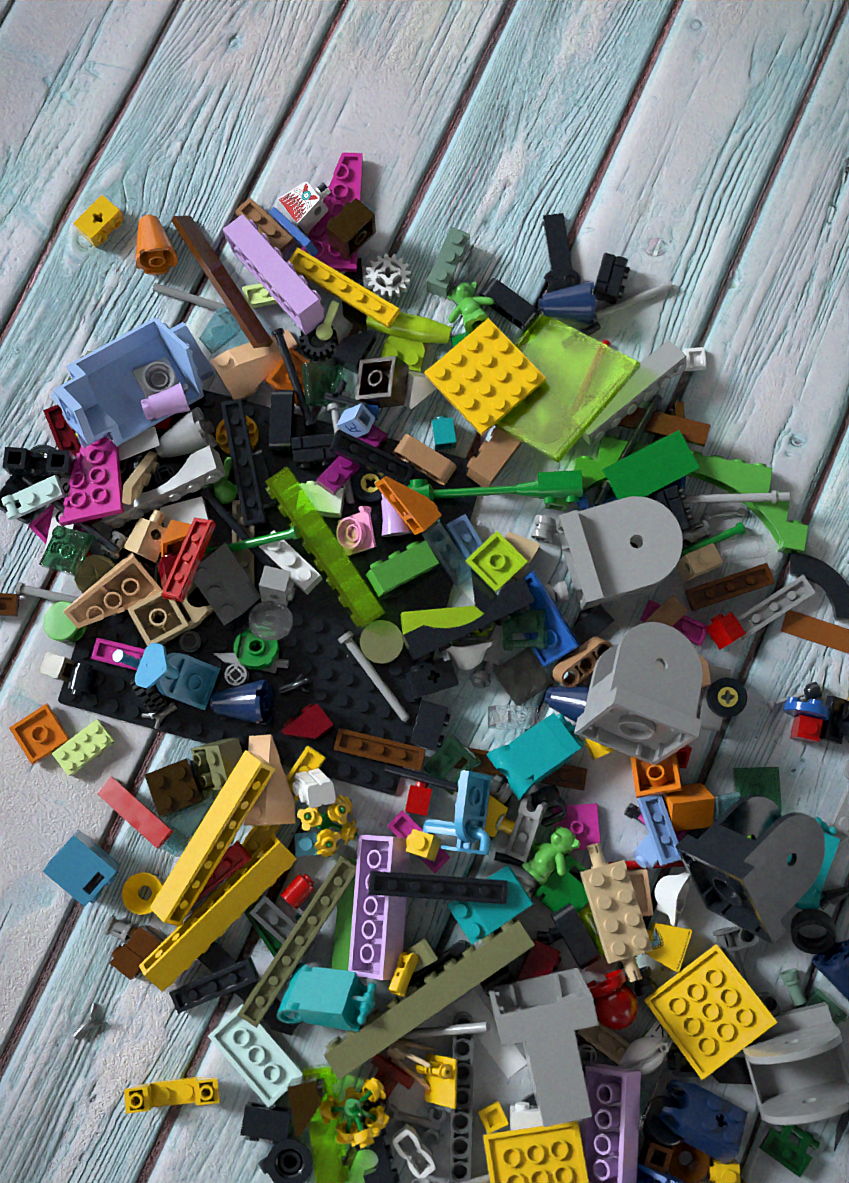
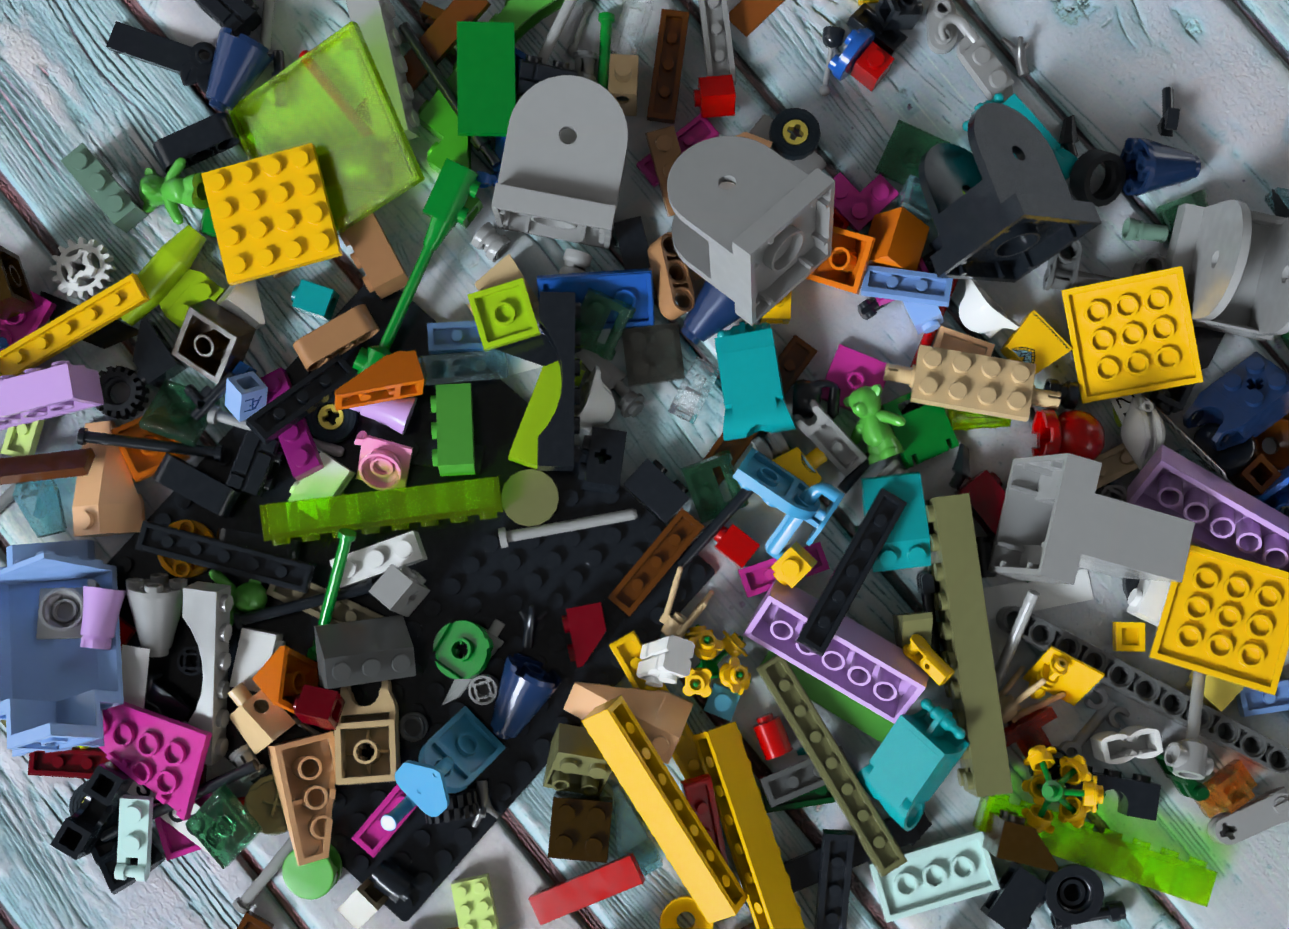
camera: 65 degrees left, 5 degrees up
tan plate [122,451,159,505] -> none
red tile [161,517,216,602] -> none
clear tile [248,601,293,641] -> none
yellowish green bar [316,301,339,341] -> none
black beam [550,903,601,970] -> none
none -> tan plant [659,566,714,638]
none -> dark pink plate [833,172,899,233]

